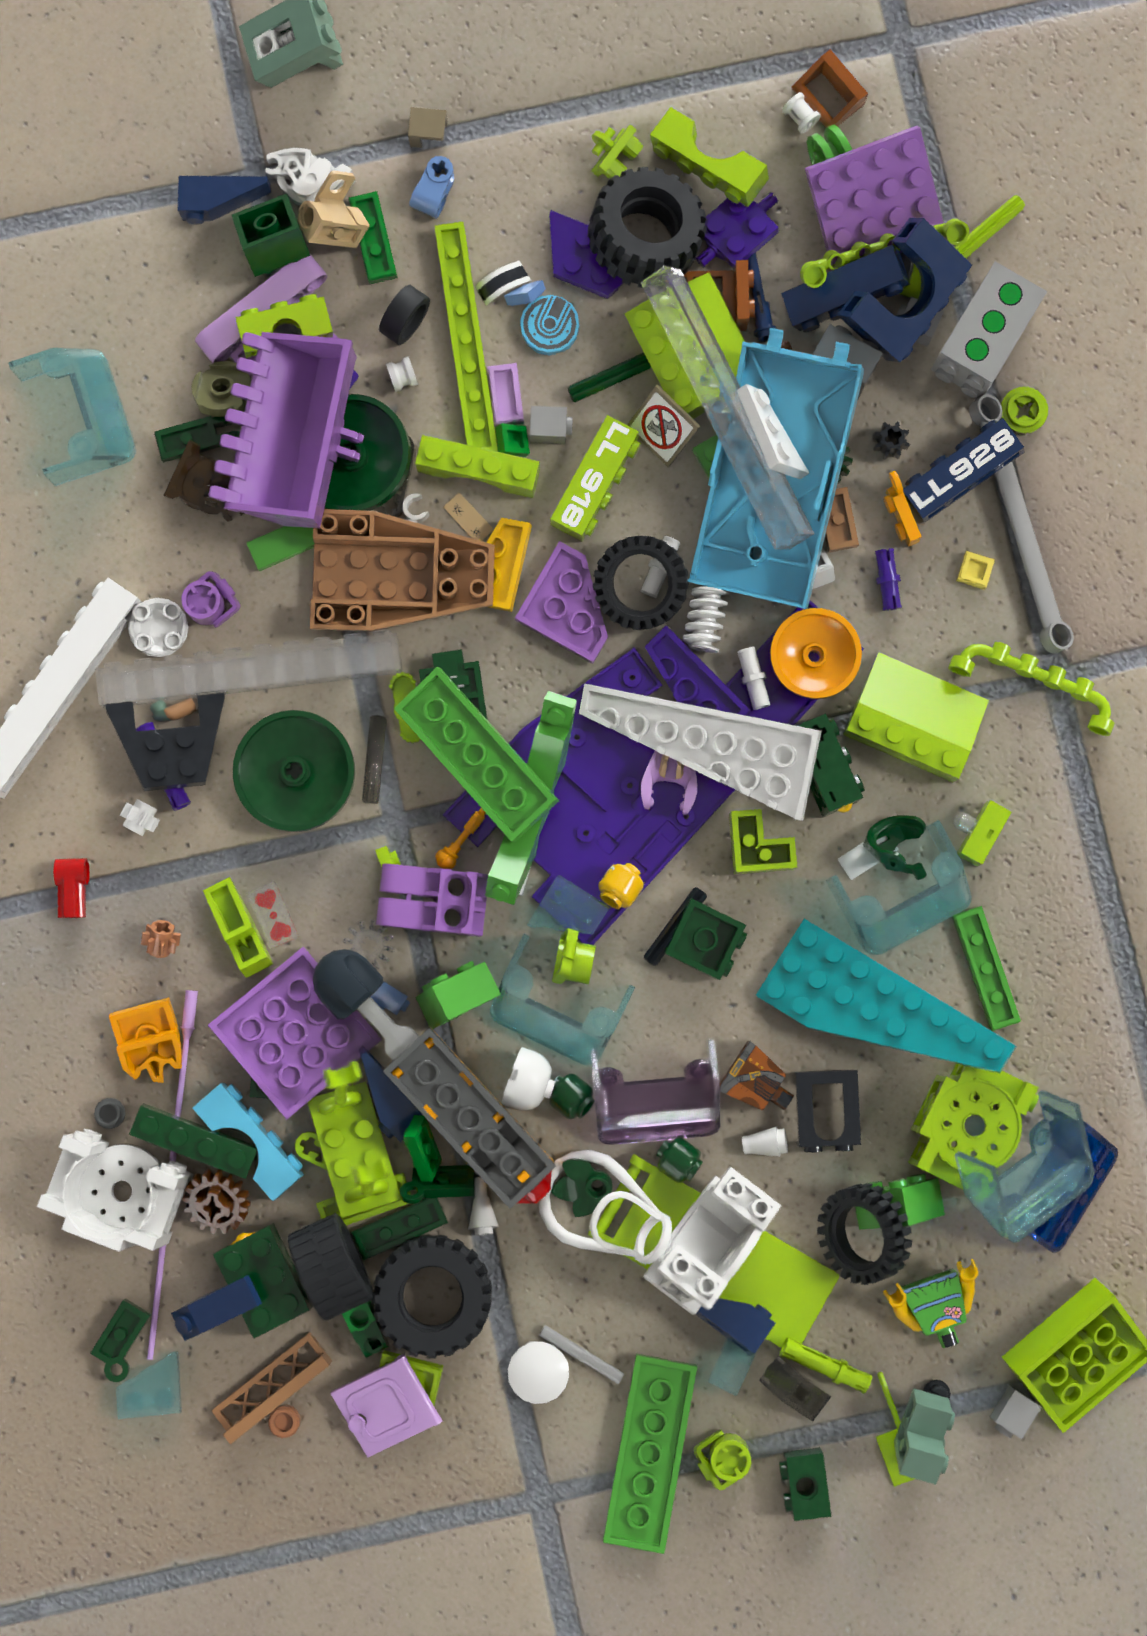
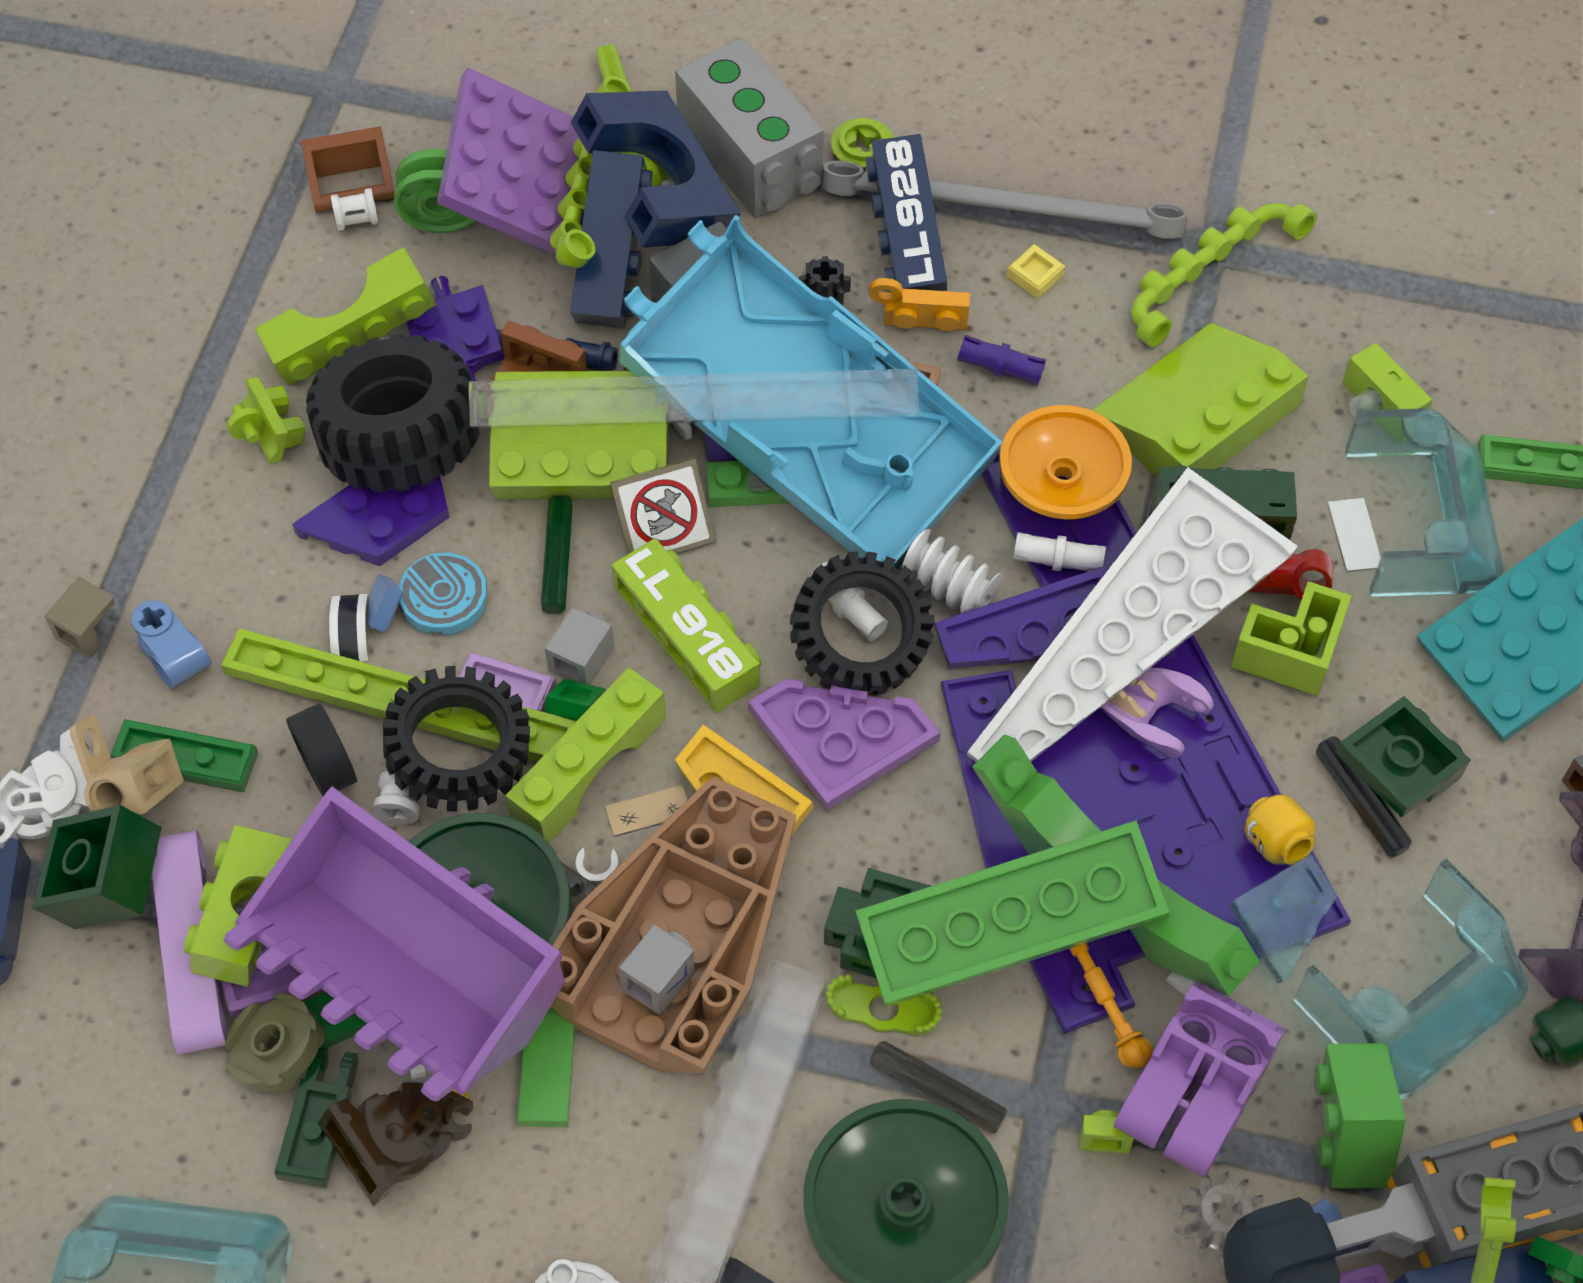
camera: 65 degrees left, 25 degrees down
medium lavender piece [181,571,240,628] -> none
white cylinder [502,1047,556,1111] -> none
lime piece [552,928,596,985] -> none
white wing [737,384,809,479] -> none
dark green helmet [863,815,927,880] -> none
none -> black tyre [383,666,530,812]
none -> light grey brick [619,925,695,1015]
none -> red piece [1247,549,1334,600]

